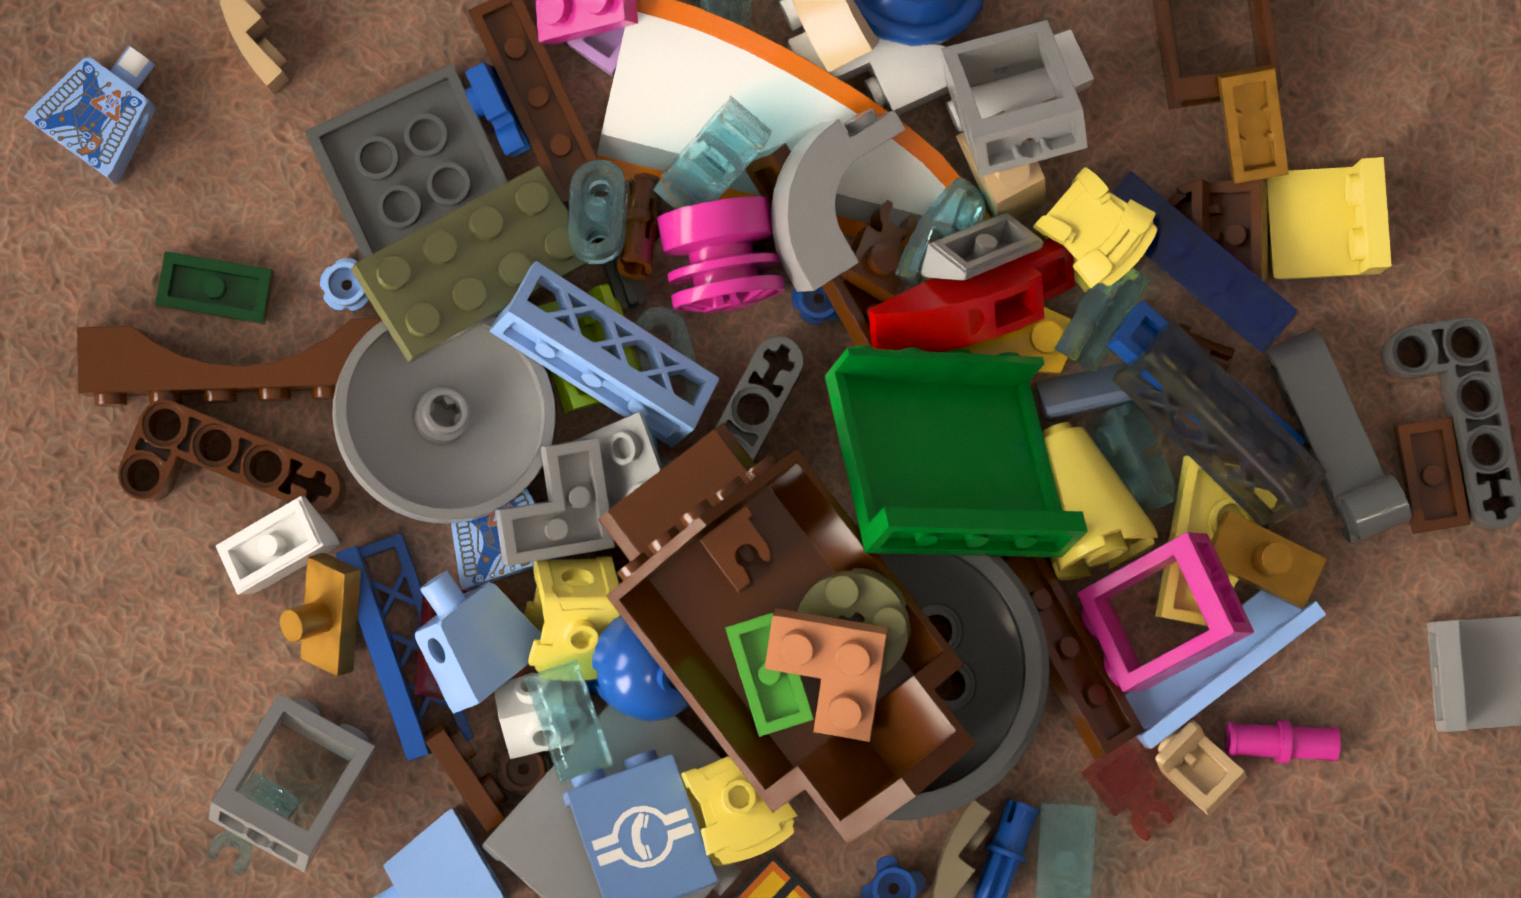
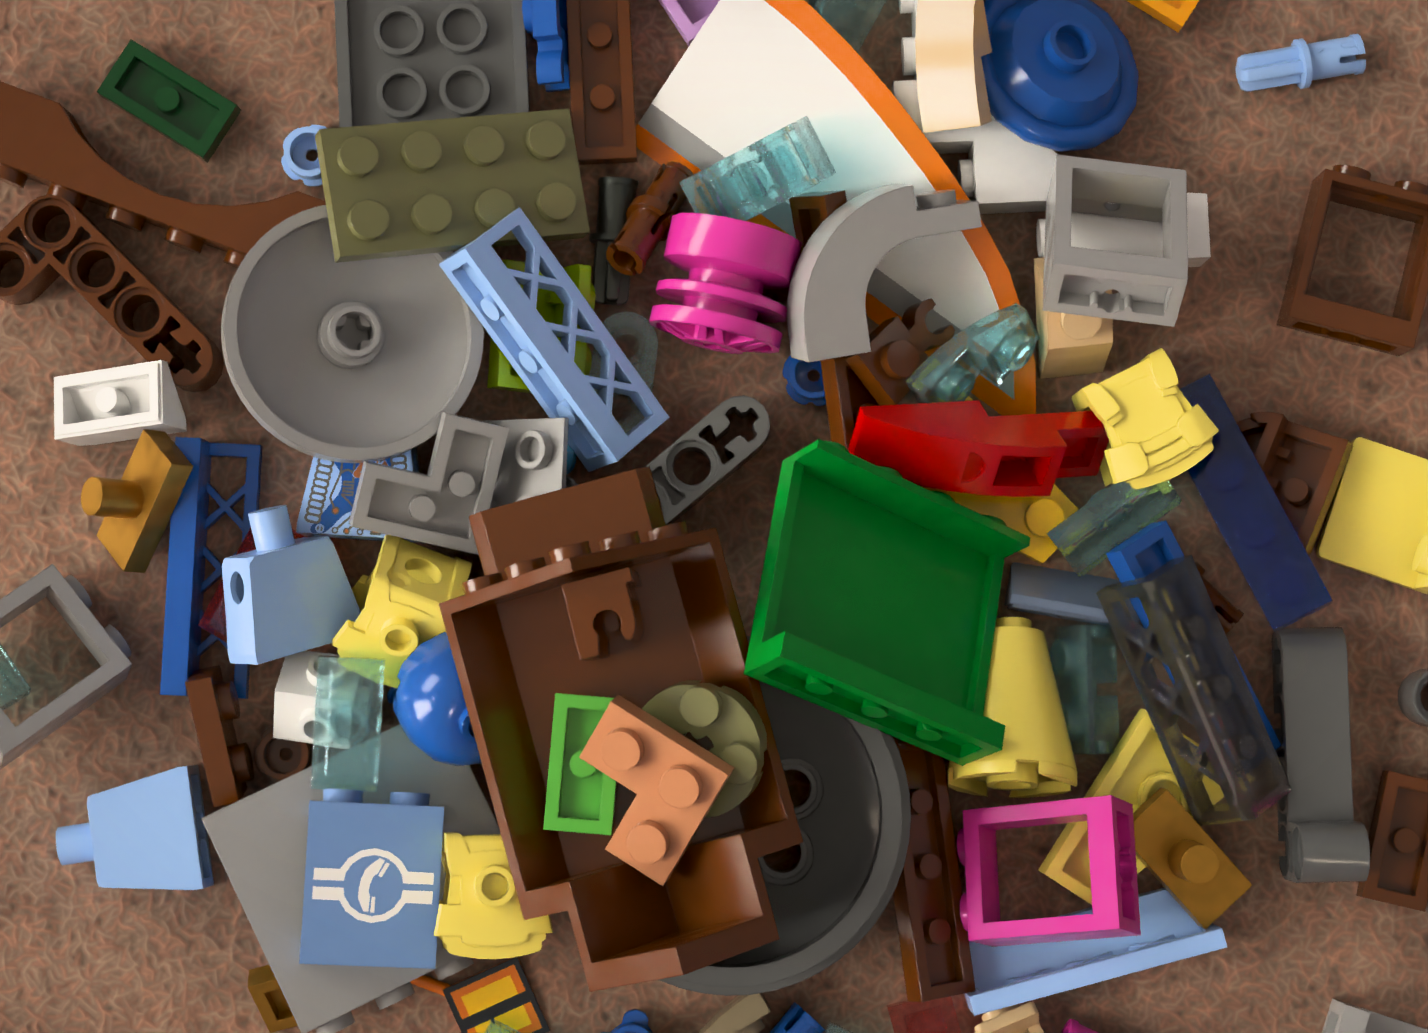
camera: 25 degrees right, 0 degrees up
clear light blue plate [567,160,628,264] -> none
light grey slope [921,212,1044,280] -> none
pearl gold tile [1217,64,1289,184] -> none

